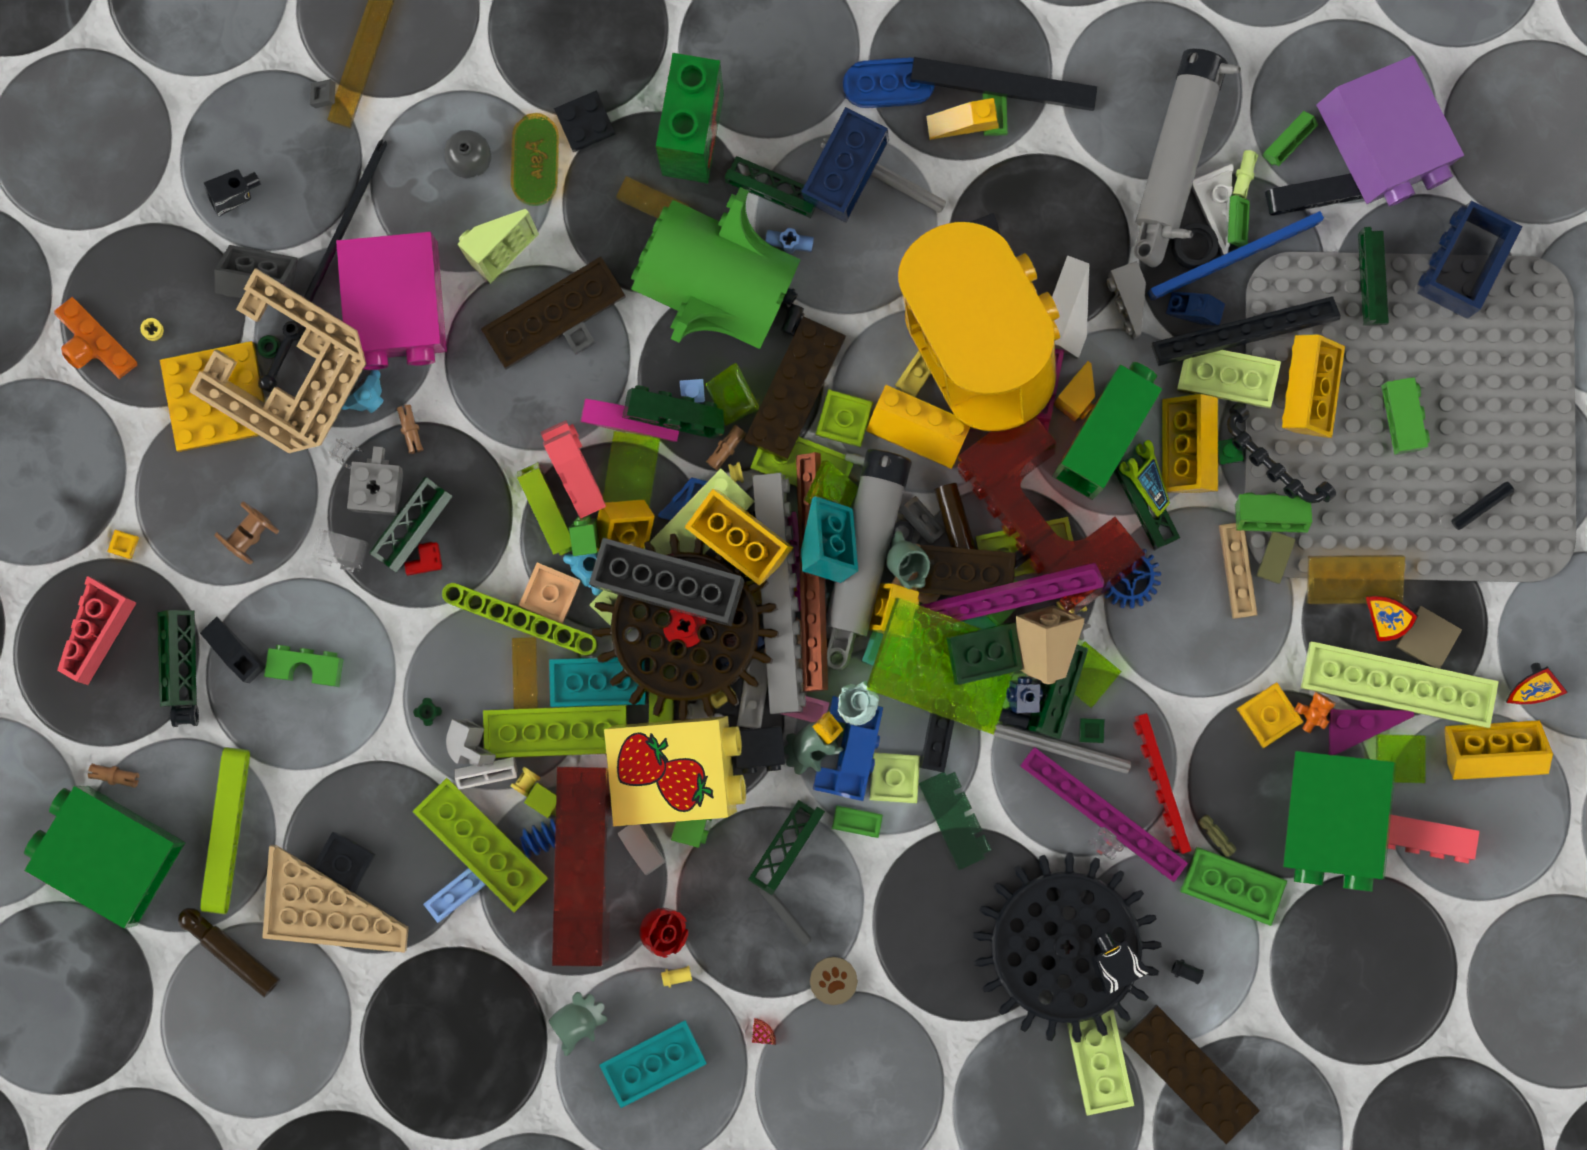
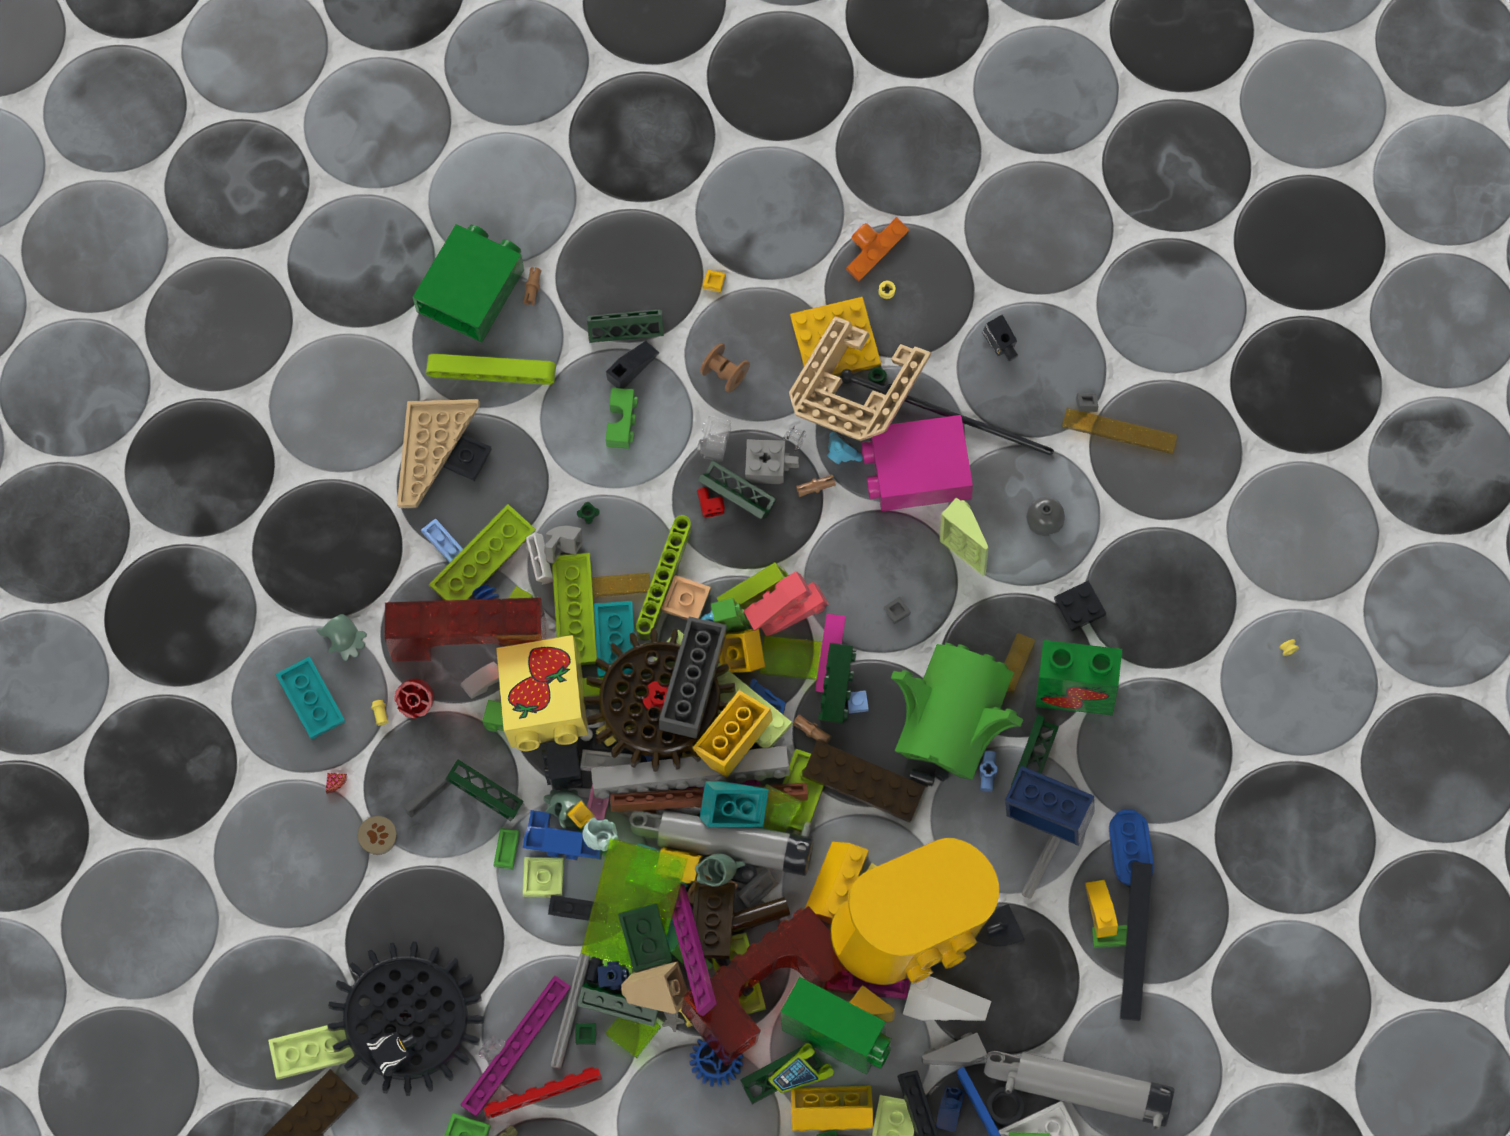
camera: 90 degrees right, 15 degrees down
coral wedge [57,576,136,685] -> none
black bush [170,705,199,727] -> none
dark brown piece [178,908,280,998] -> none
dark grey slope [214,245,298,298] -> none
dark brown plate [481,256,626,370] -> none
clear yellow tile [511,113,559,206] -> none
light yellow bush [511,766,541,797] -> none
clear neon green slope [705,363,759,425] -> none
light yellow bush [728,462,744,483] -> none
lime plate [815,389,873,448] -> none
clear green windscreen [918,772,992,870] -> none
black pin [1171,959,1204,985] -> none

